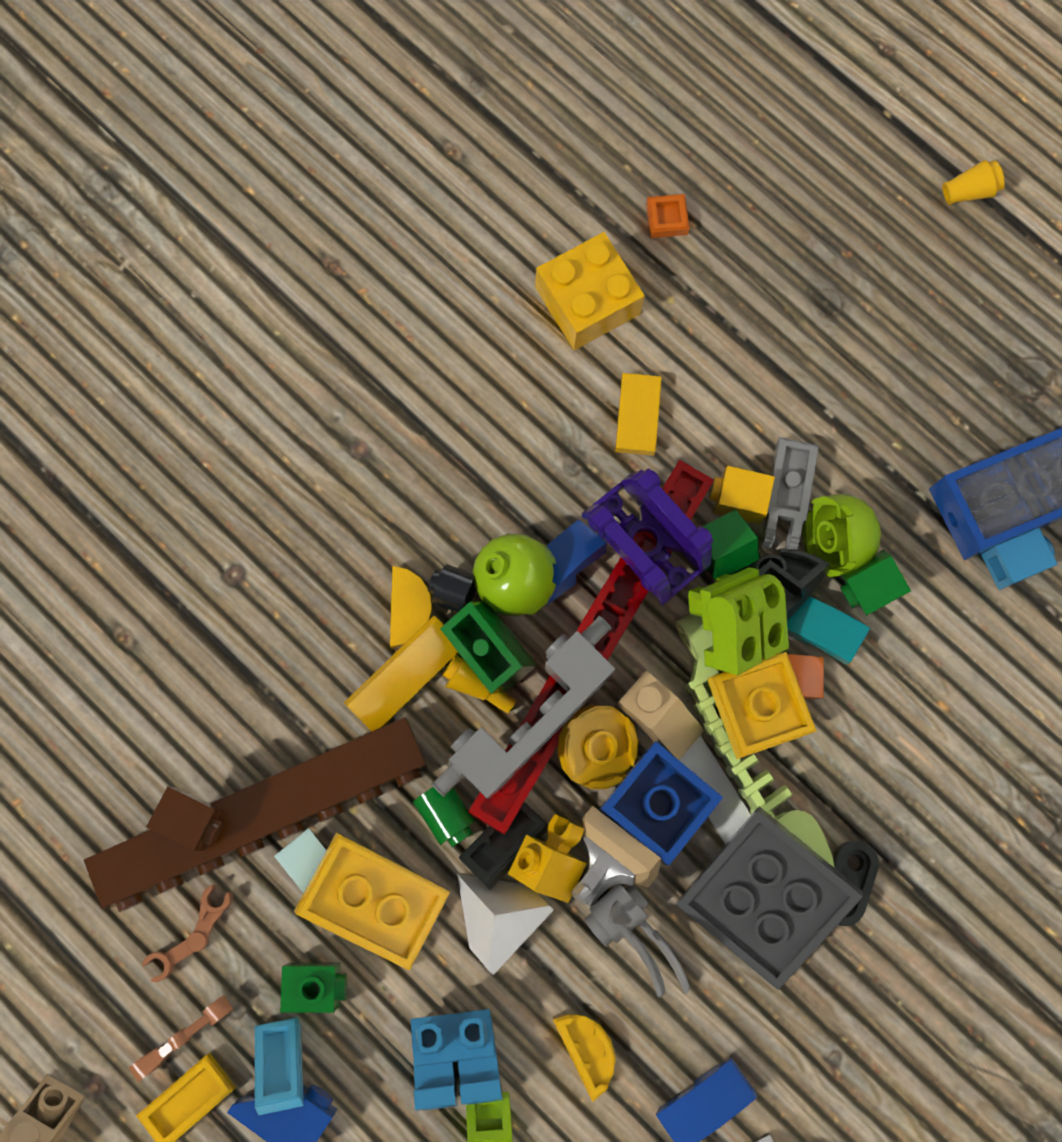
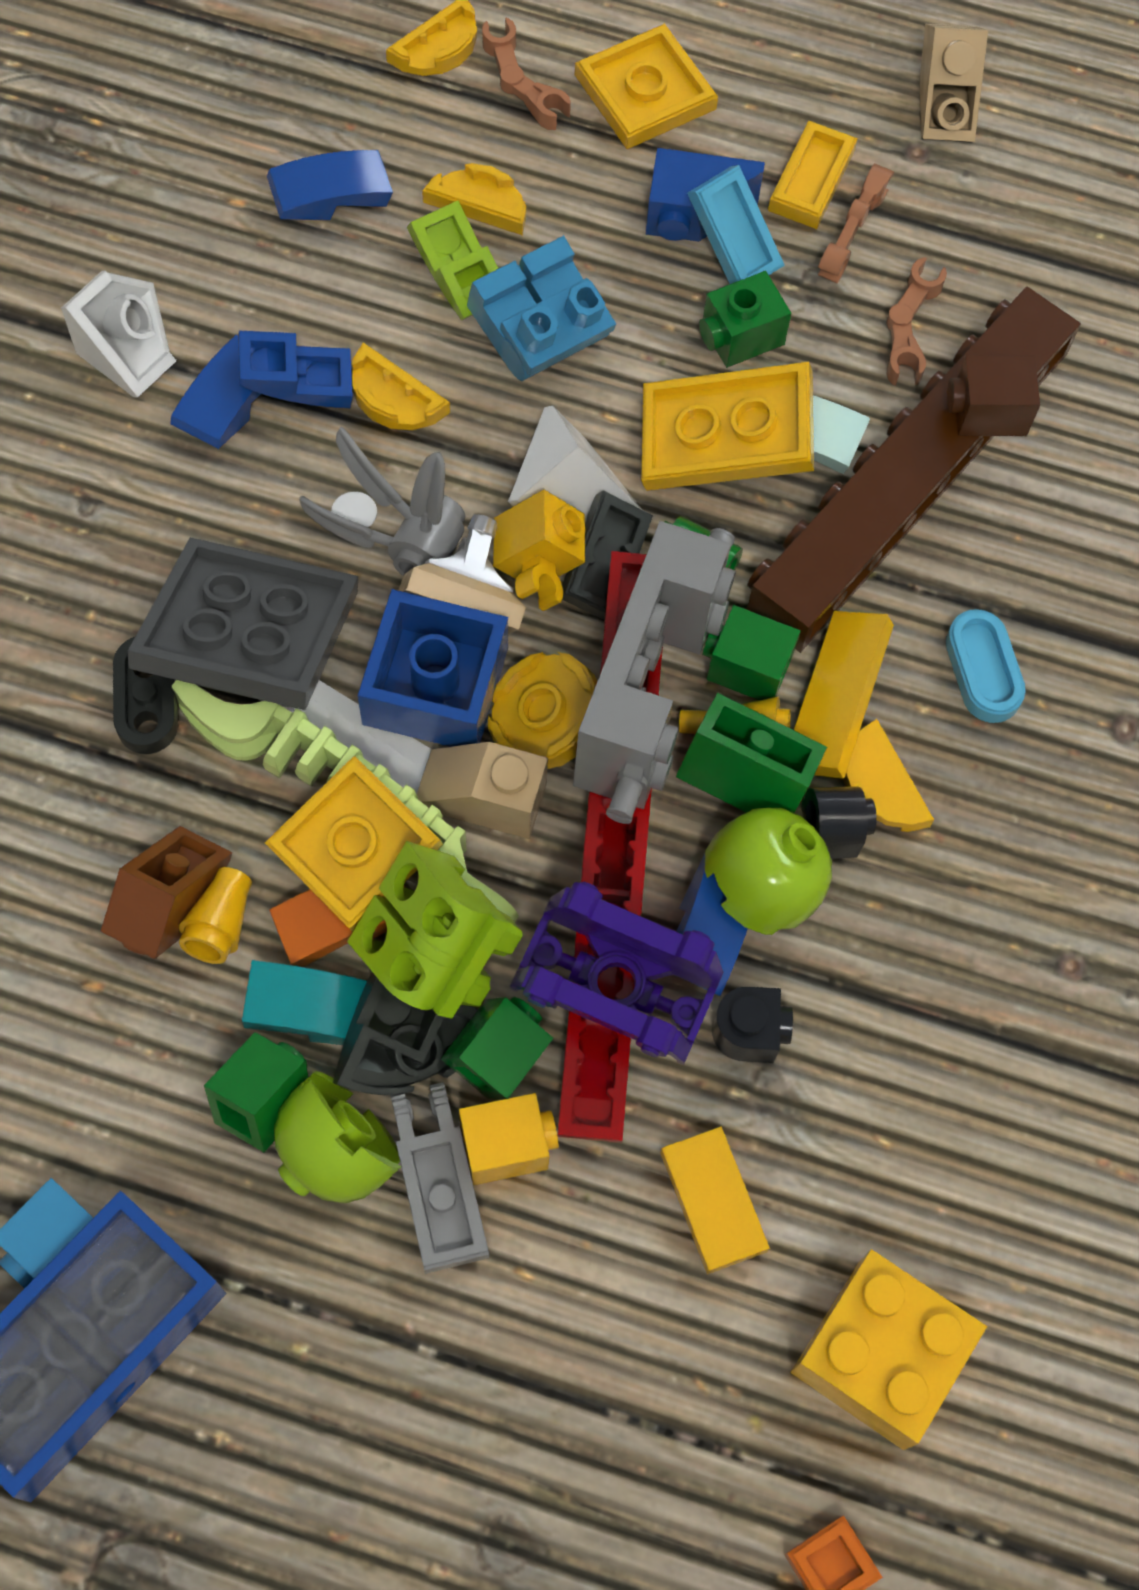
camera: 155 degrees right, 10 degrees down
none -> dark orange slope [100,826,233,959]
none -> yellow cone [179,867,252,964]
none -> blue slope [238,330,353,409]
none -> white sticker [331,492,377,527]
none -> green brick [702,605,801,700]
none -> black plate [712,987,793,1063]
none -> medium azure tile [946,609,1025,723]

